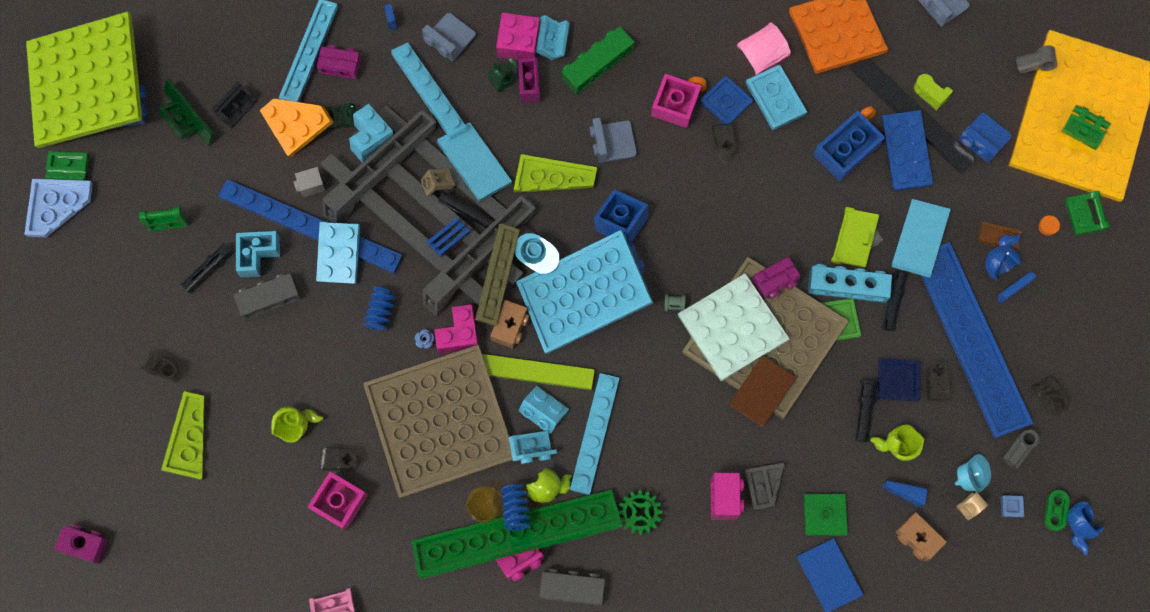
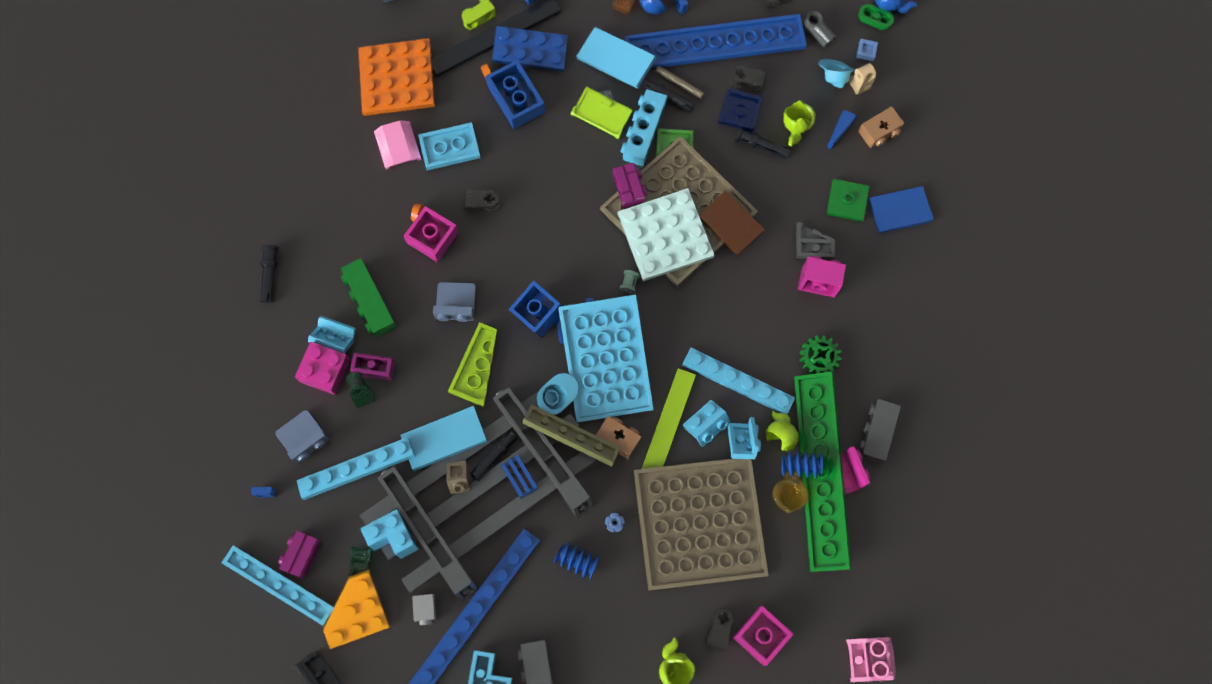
camera: 80 degrees left, 0 degrees up
medium azure plate [316,222,360,284] -> none
dark pink brick [434,304,478,354] -> none
blue tile [699,75,753,127] -> none
none -> dark tan bar [655,66,704,99]

